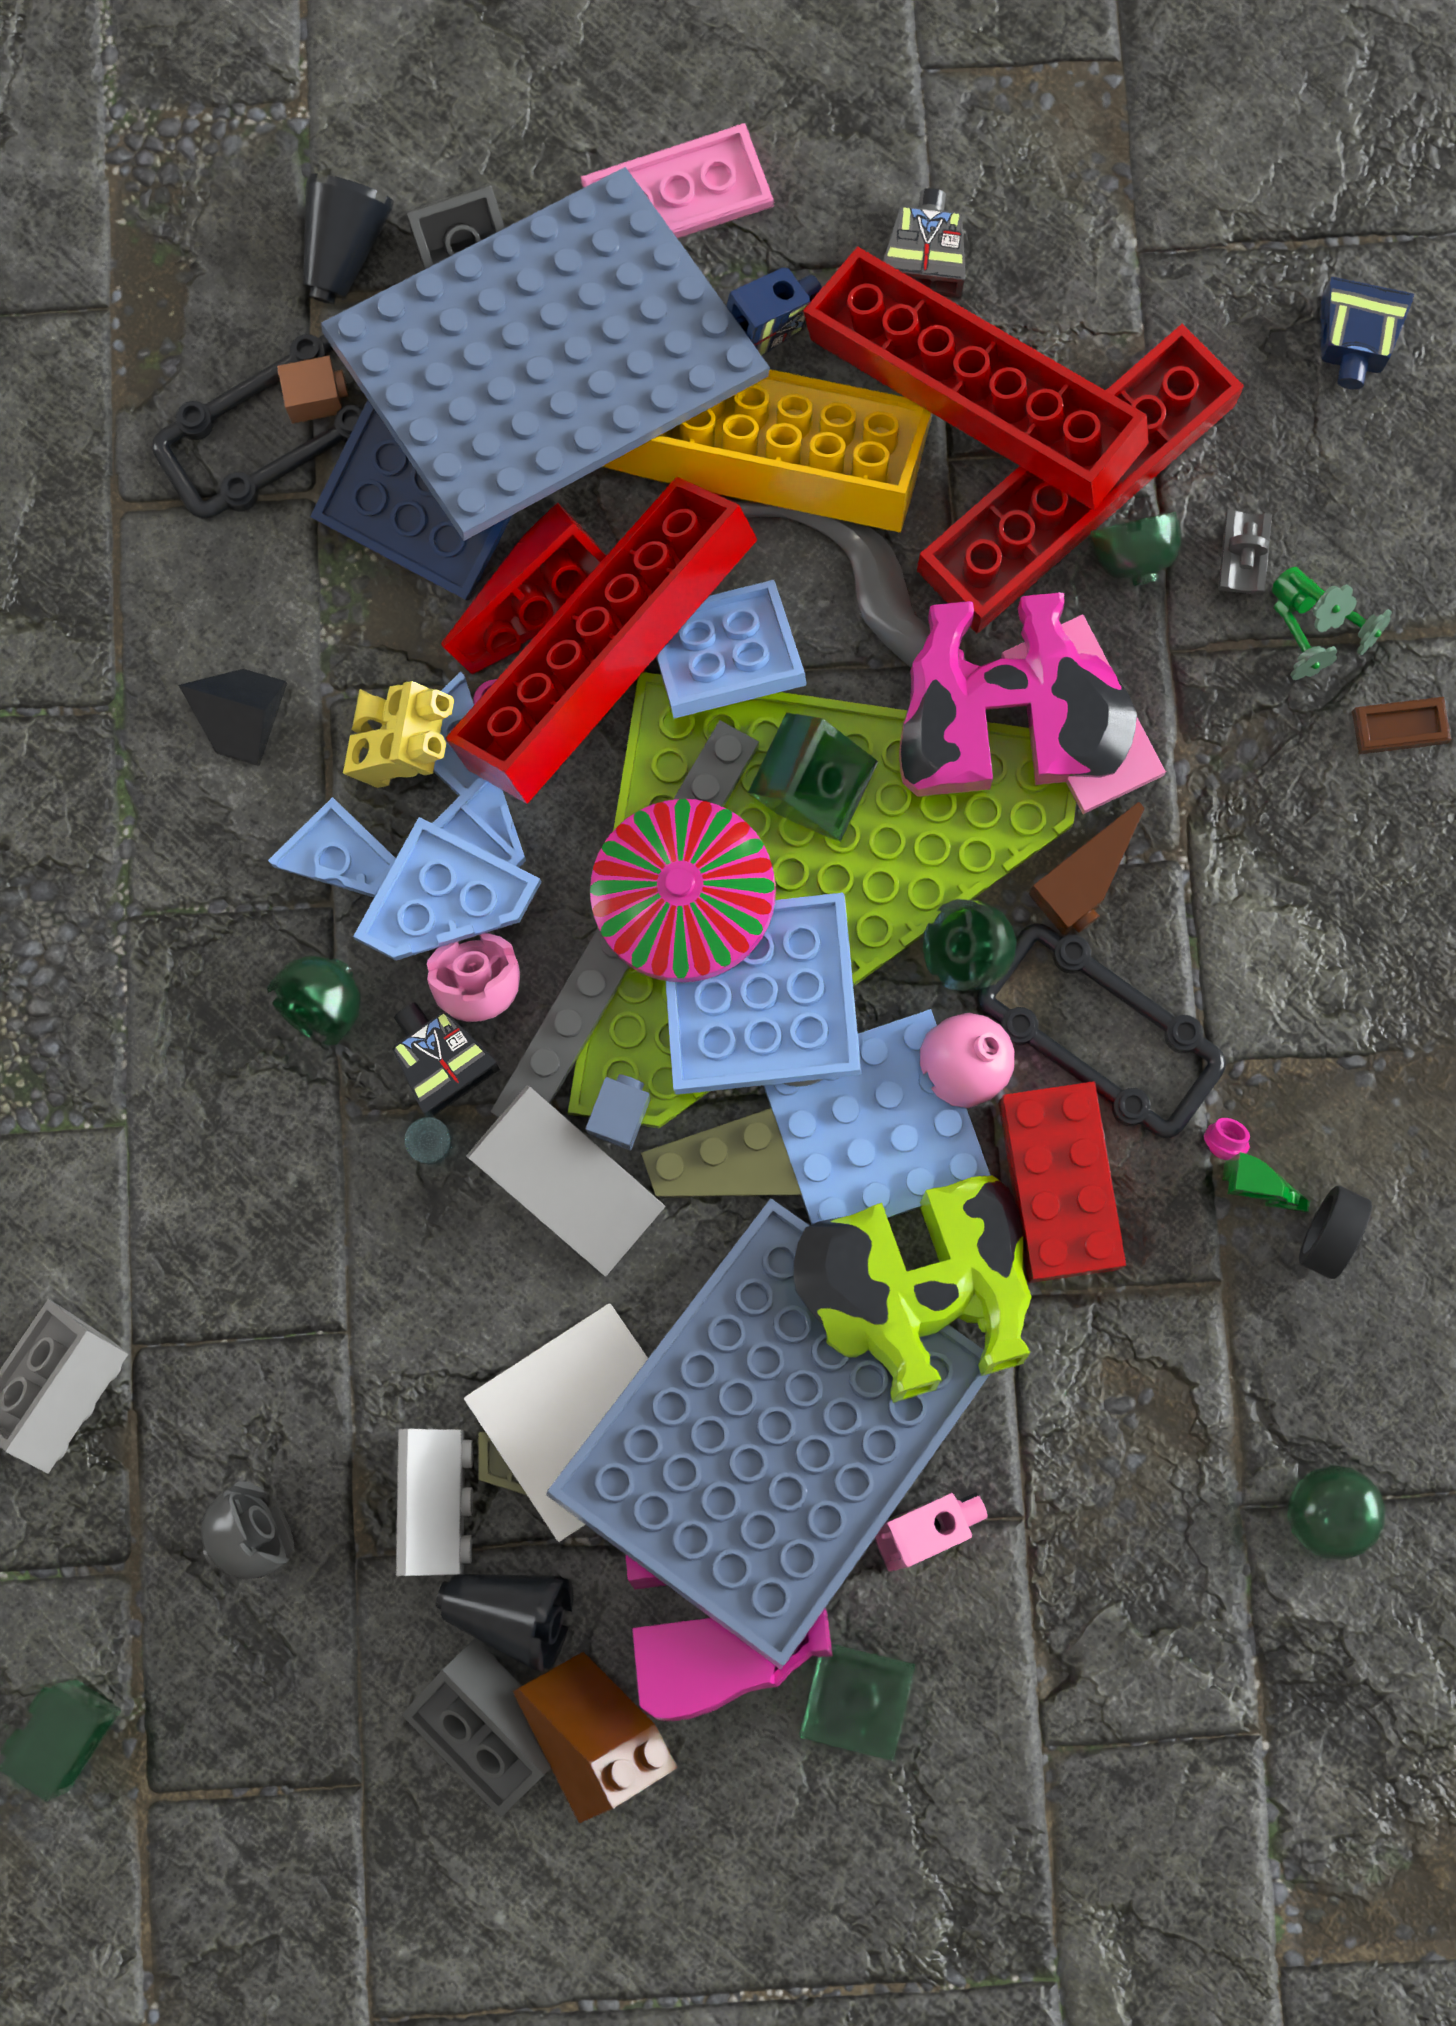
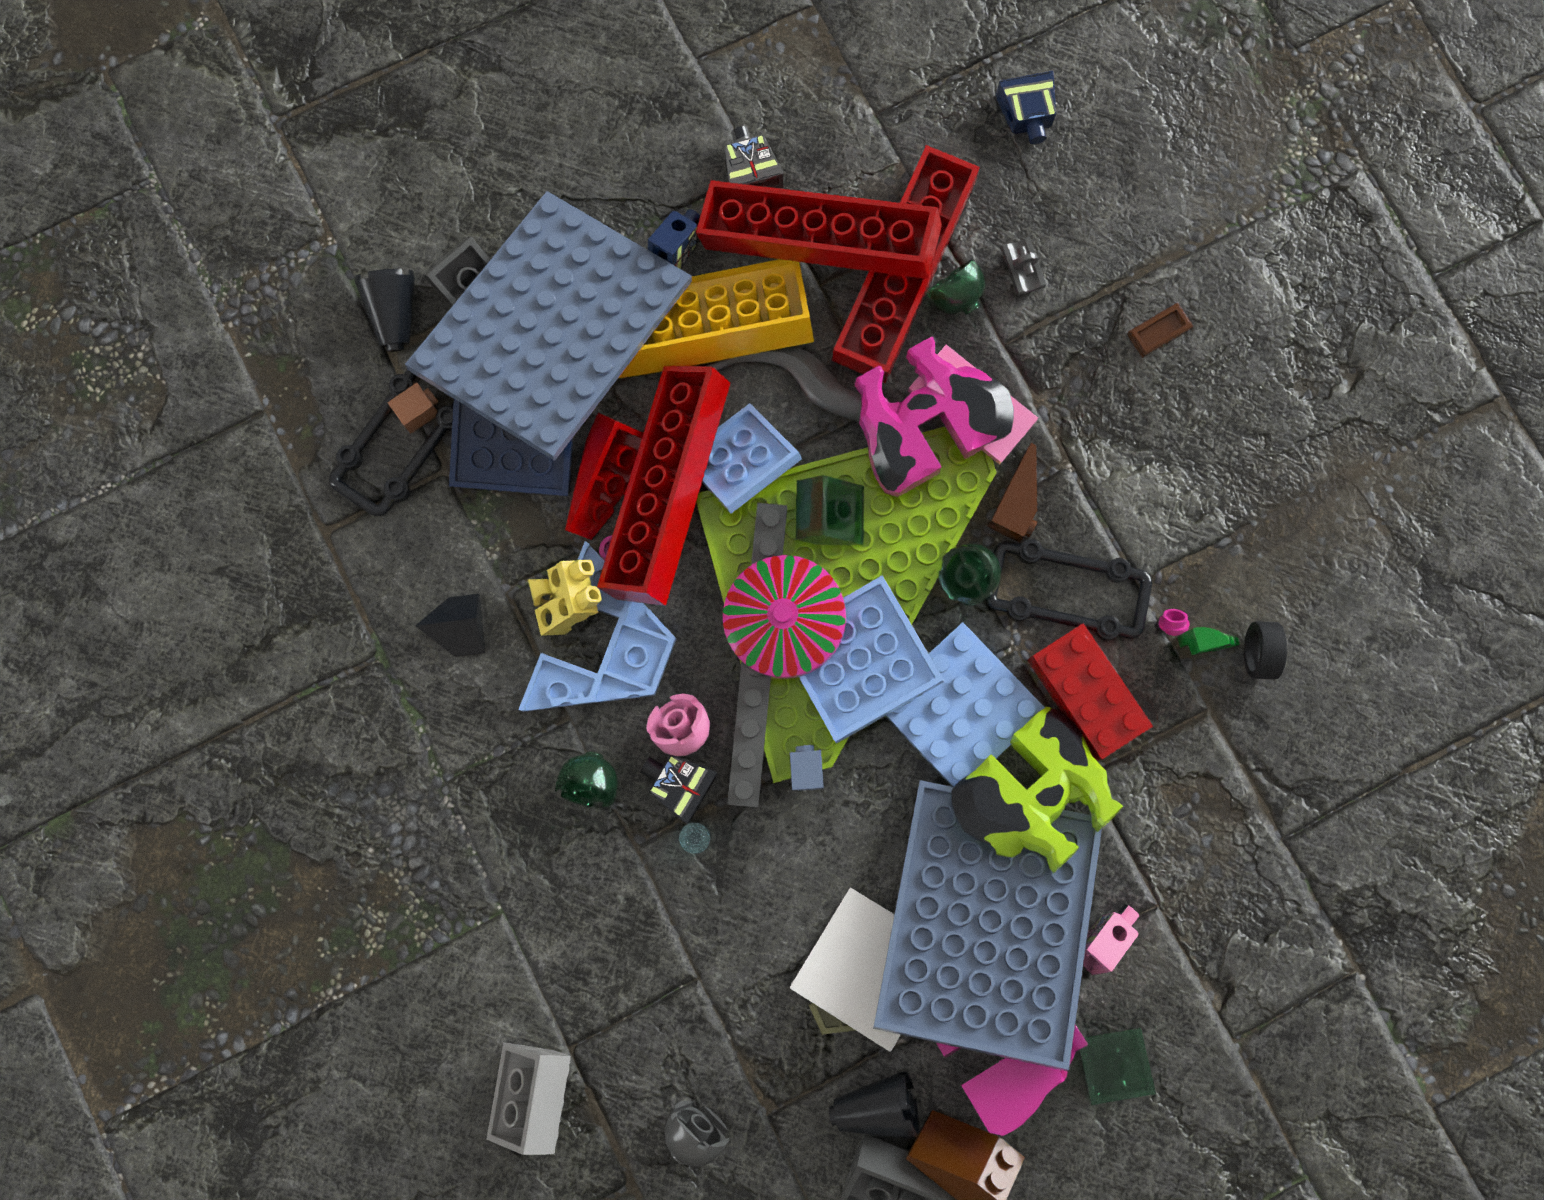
camera: 25 degrees left, 0 degrees up
light blue plate [353,817,541,961] -> none
light grey slope [396,1429,473,1576] -> none
light grey tile [466,1085,666,1277] -> none
bright pink tile [581,123,774,238] -> none
olive wing [641,1108,802,1198] -> none
bright pink cylinder [920,1013,1014,1108] -> none
plant [1272,567,1392,680] -> none
clear green cylinder [1288,1465,1386,1560] -> none

